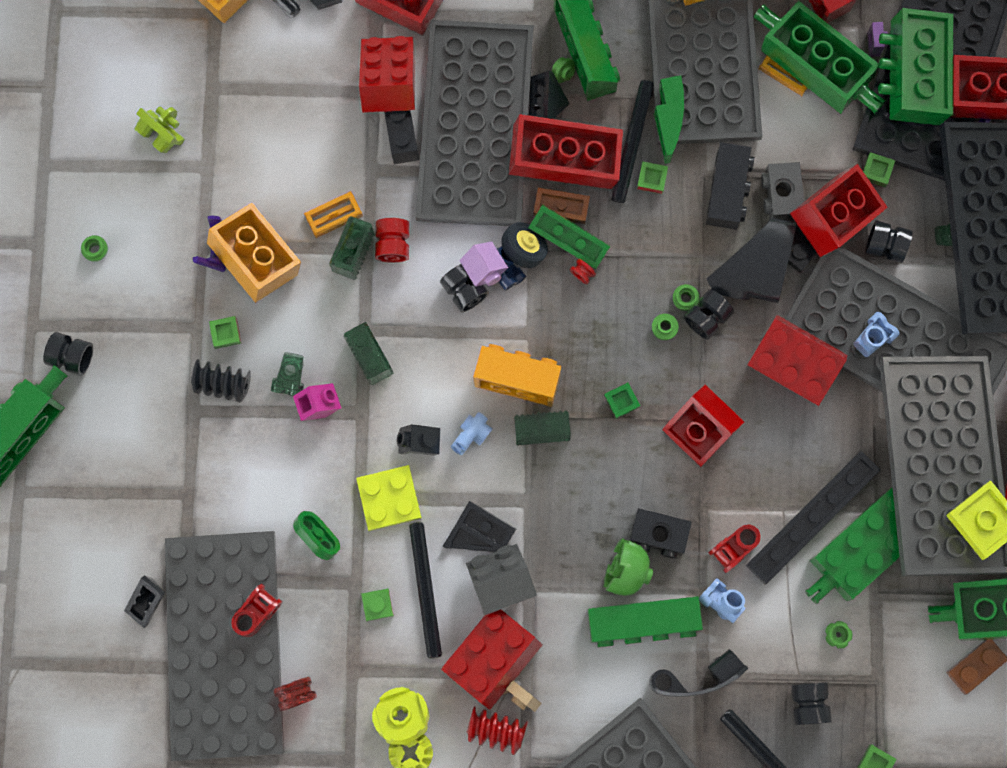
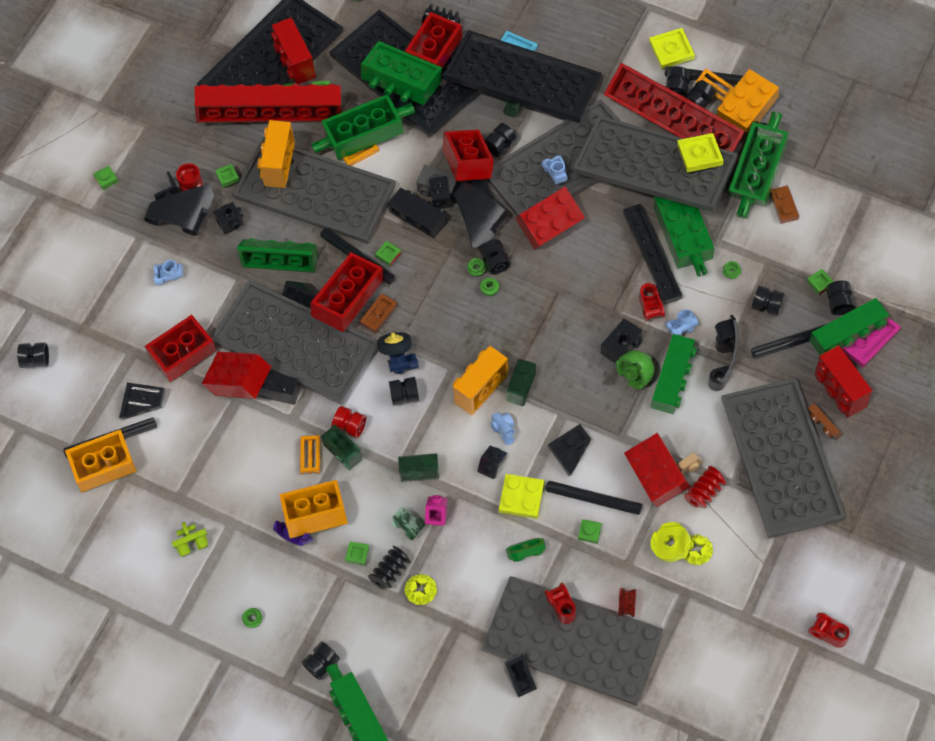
camera: 65 degrees left, 15 degrees down
lavender brick [459,242,508,287] -> none
dark grey brick [466,544,537,615] -> none
green plate [528,204,610,269] -> none
bright green plate [552,57,575,83] -> none
red bush [570,259,596,285] -> none
green plate [604,383,640,419] -> none
green slope [654,75,684,164] -> none
red slope [662,384,745,467] -> none
bright green plate [863,152,895,187] -> none
medium lavender plate [867,22,888,57] -> none
none -> neon yellow gear [404,573,437,605]
none -> black bracket [429,176,452,209]

